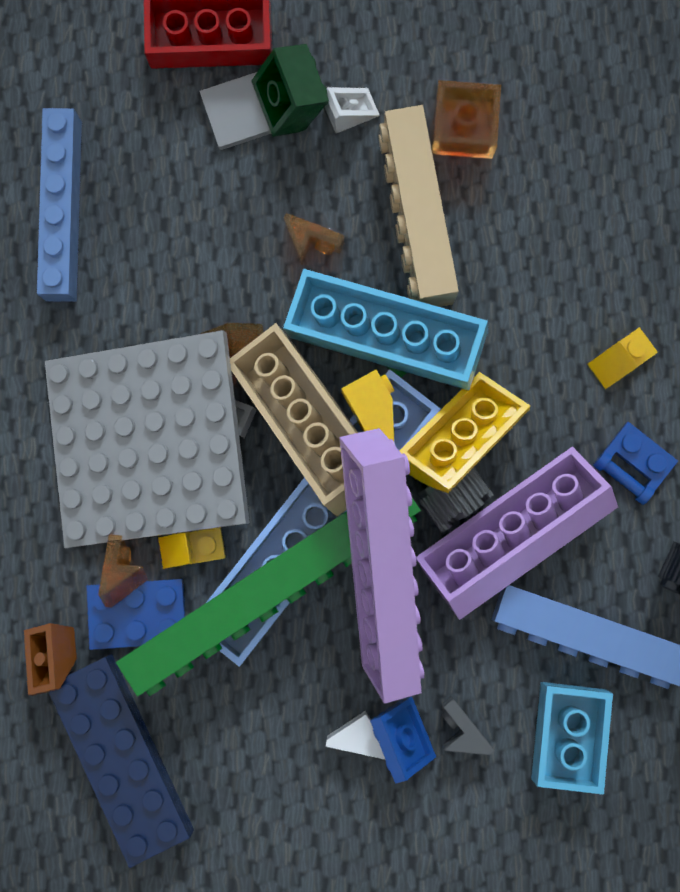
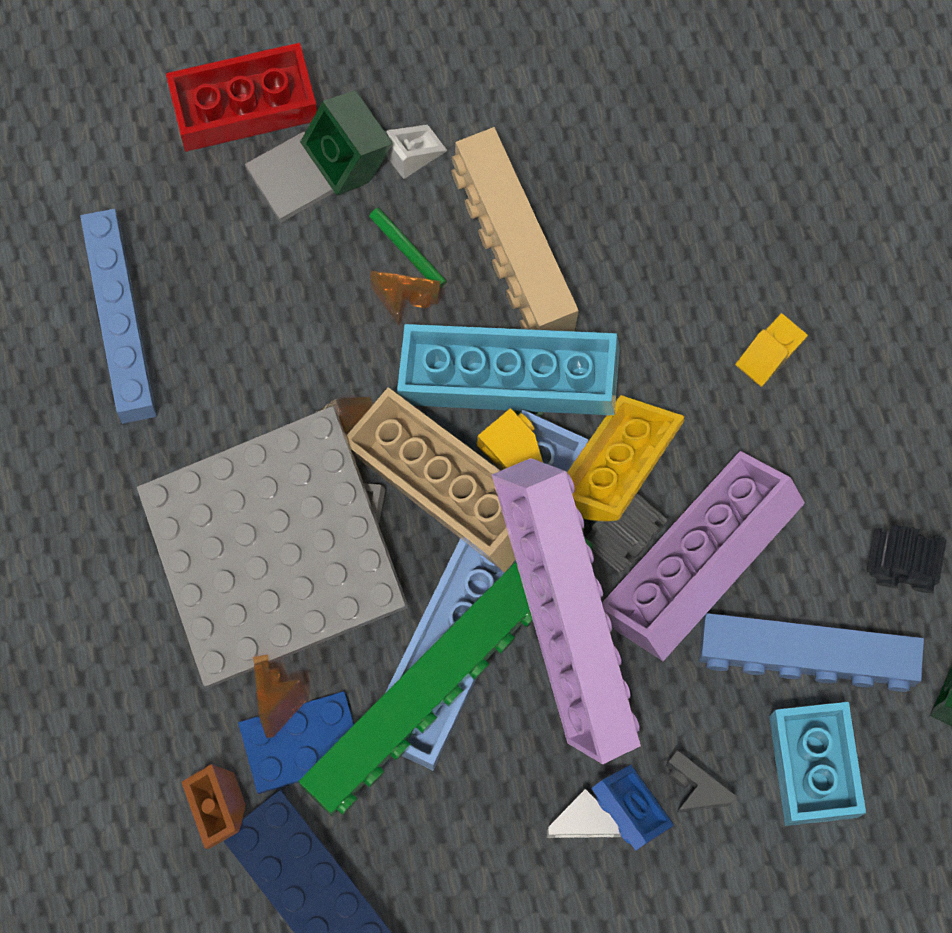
camera: 20 degrees left, 10 degrees down
yellow slope [158,527,226,569] -> none
clear orange brick [431,80,501,159] -> none
blue plate [592,422,678,505] -> none
none -> green bar [369,207,447,291]

